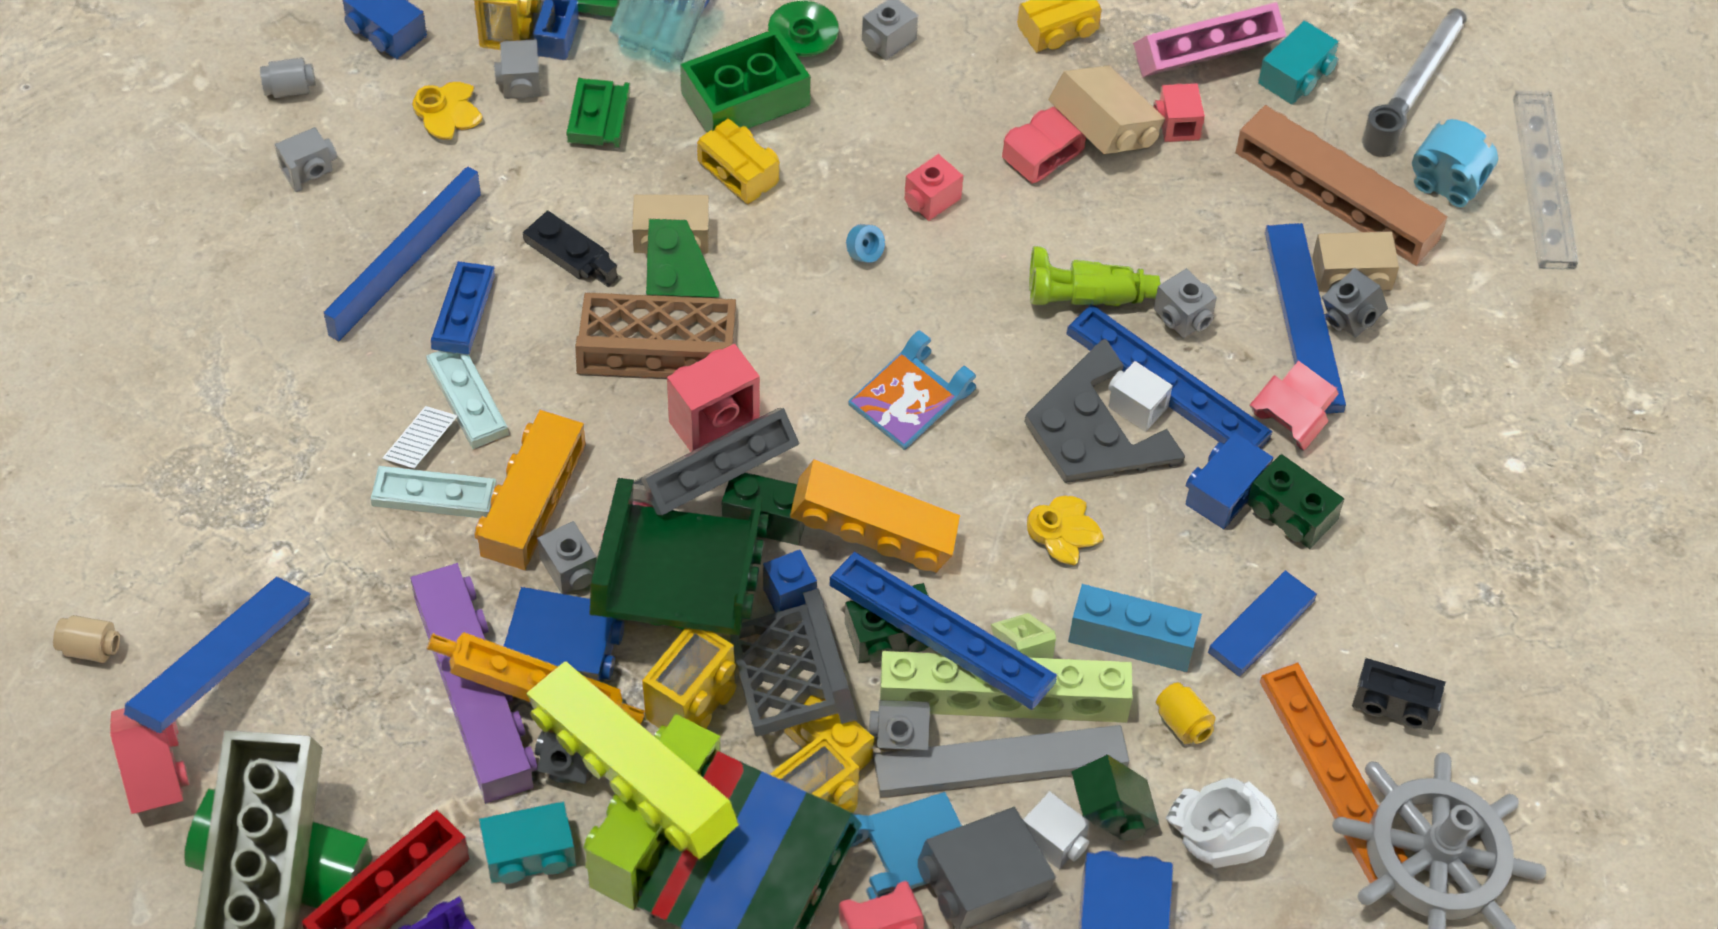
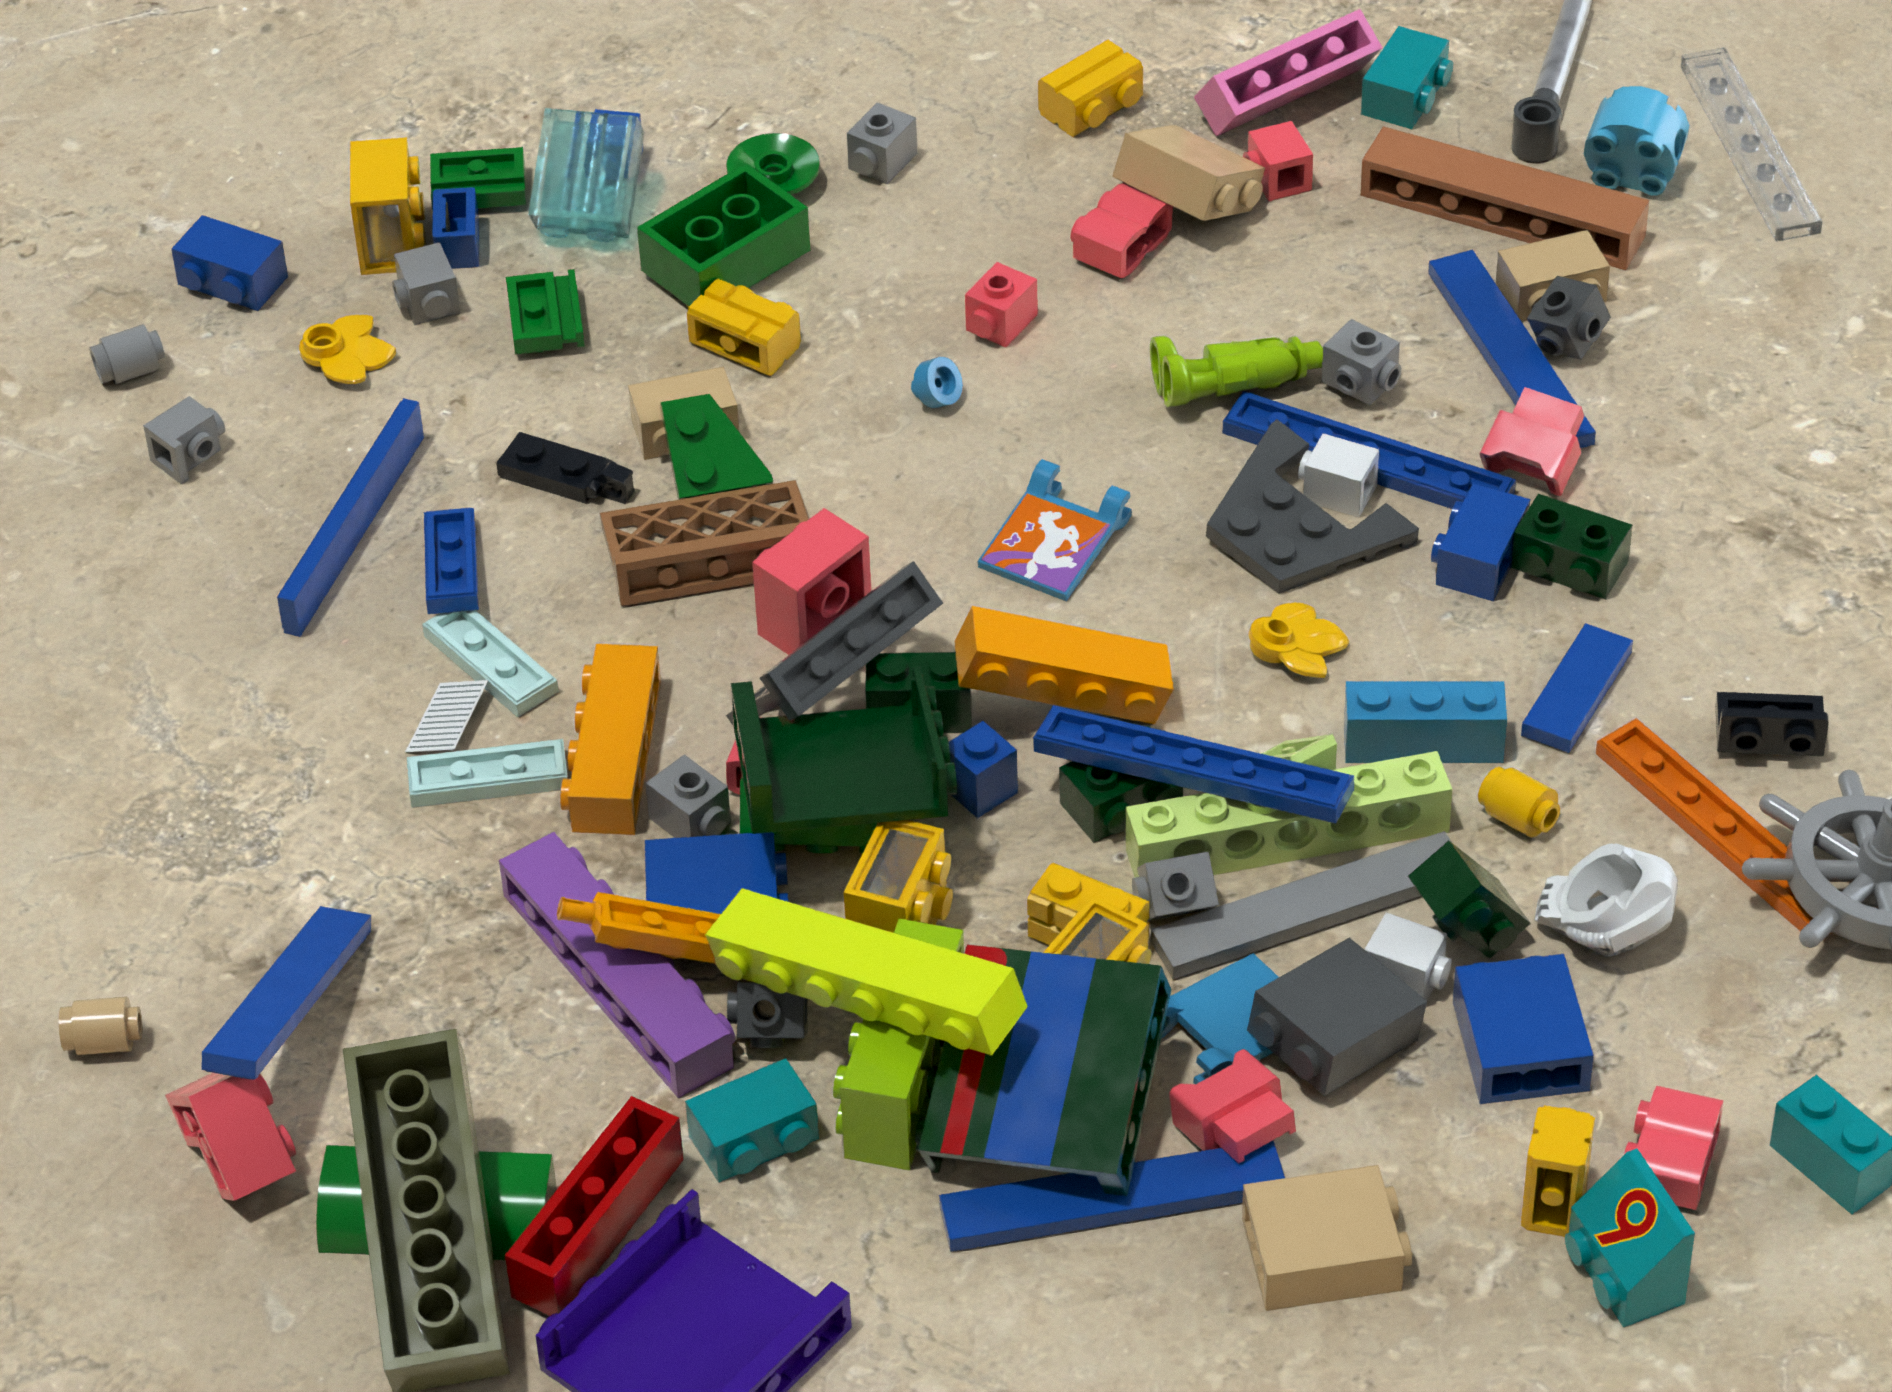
camera: 10 degrees left, 10 degrees down
dark grey fence [730,588,858,737] -> none

